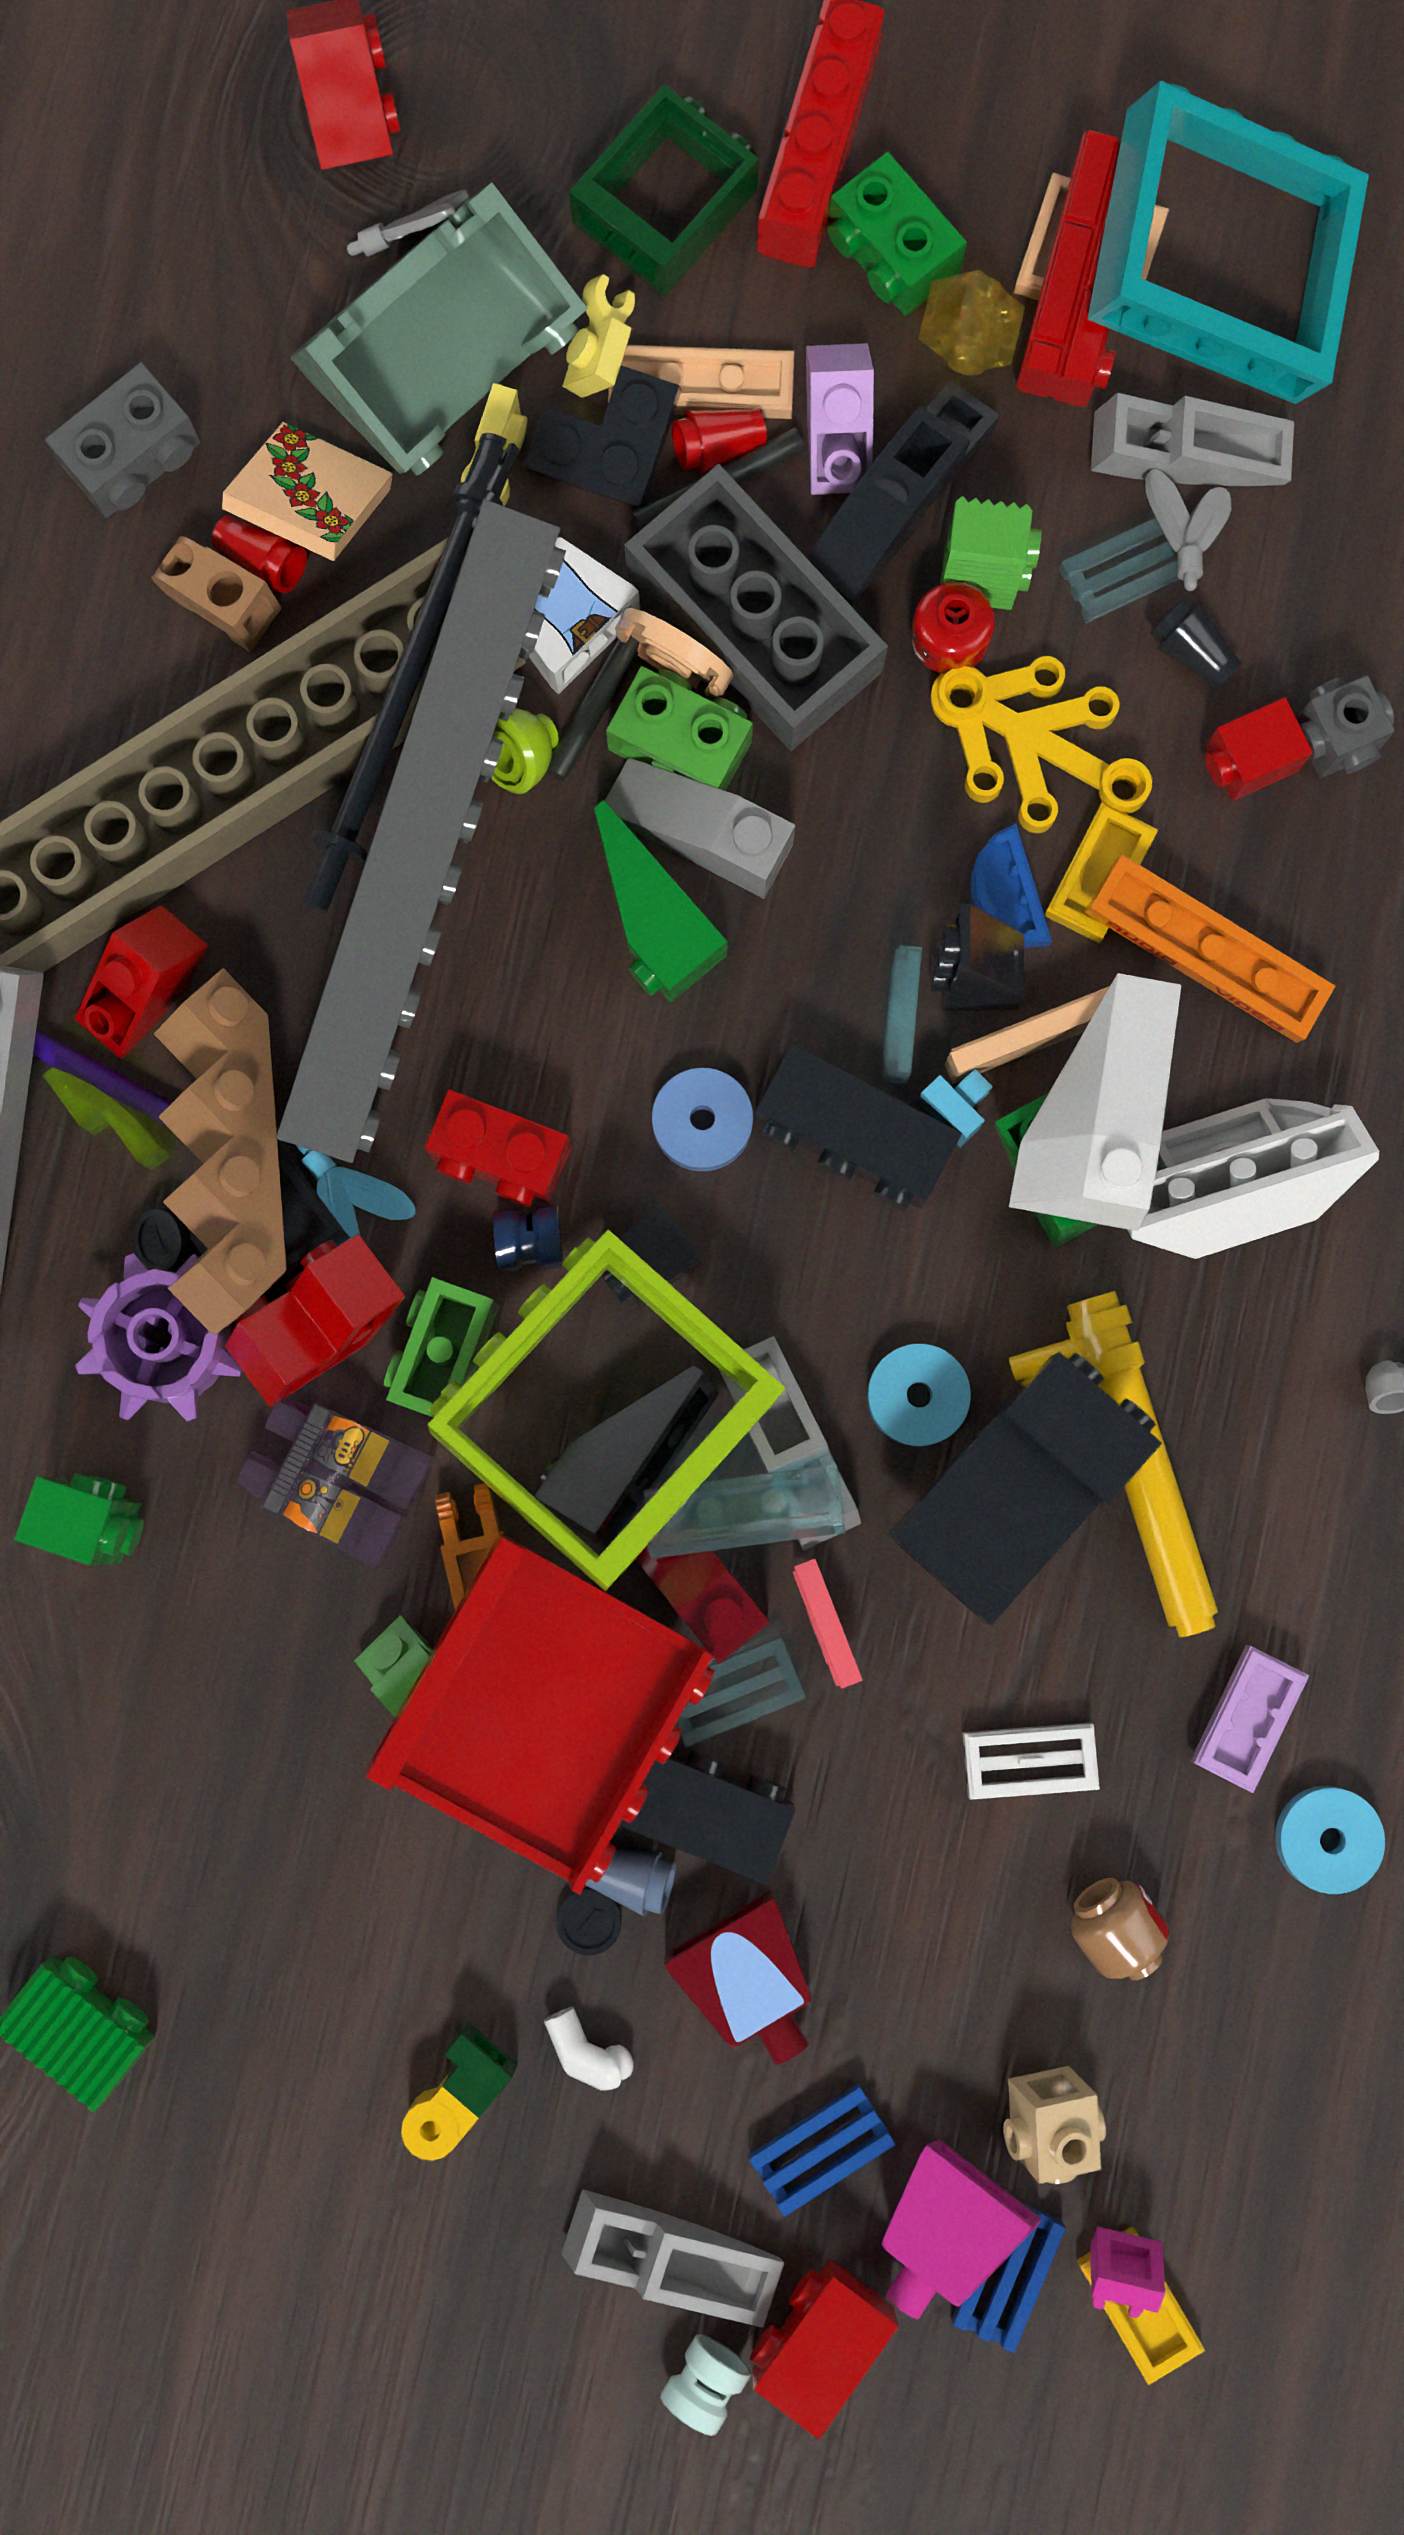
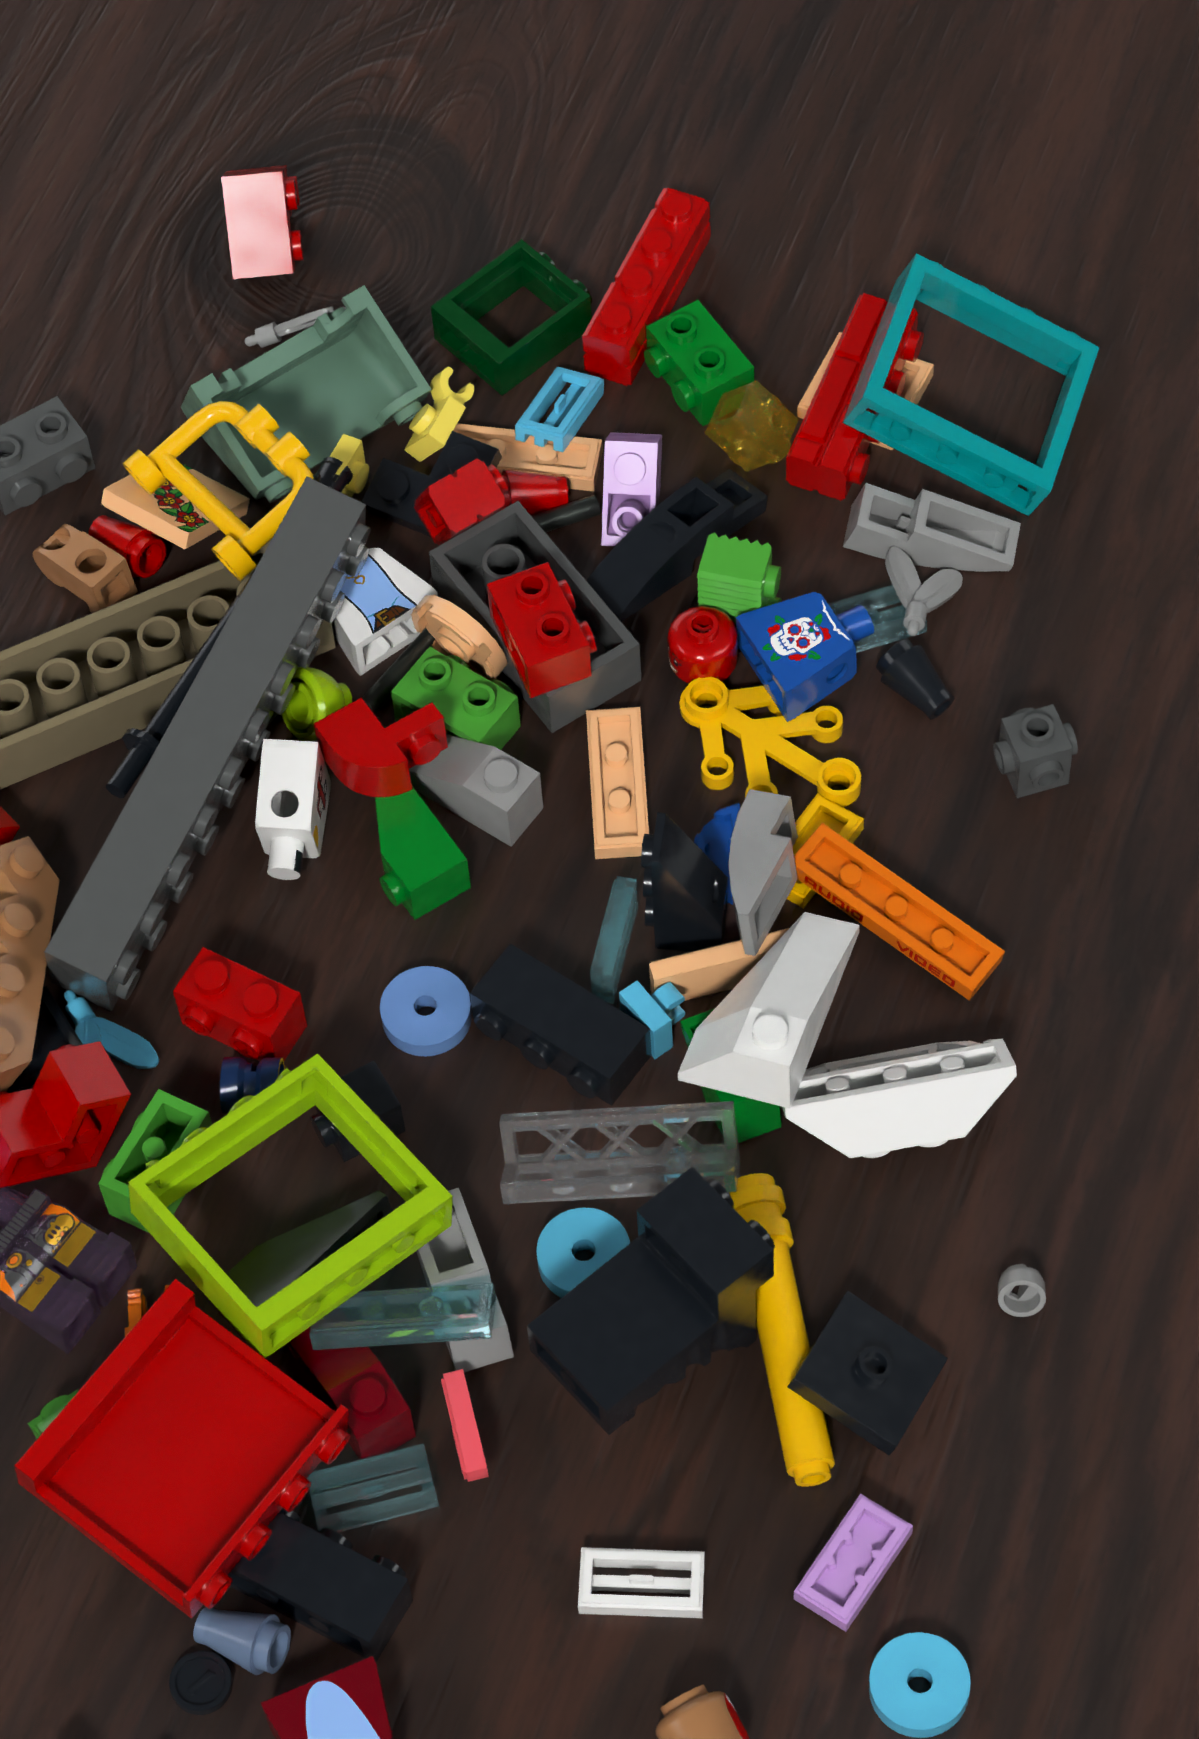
camera: 10 degrees right, 25 degrees down
red brick [1205,697,1313,802] -> none
none -> yellow bar [122,401,314,581]
none -> white torso [255,739,331,880]
none -> red brick [314,697,448,797]
none -> red brick [414,458,508,545]
none -> red brick [487,562,597,698]
none -> clear fence [499,1101,741,1204]
none -> medium azure tile [515,367,604,452]
none -> light nougat tile [586,707,649,859]
none -> light grey slope [728,789,798,956]
none -> blue torso [736,592,874,722]
none -> black plate [787,1291,948,1456]

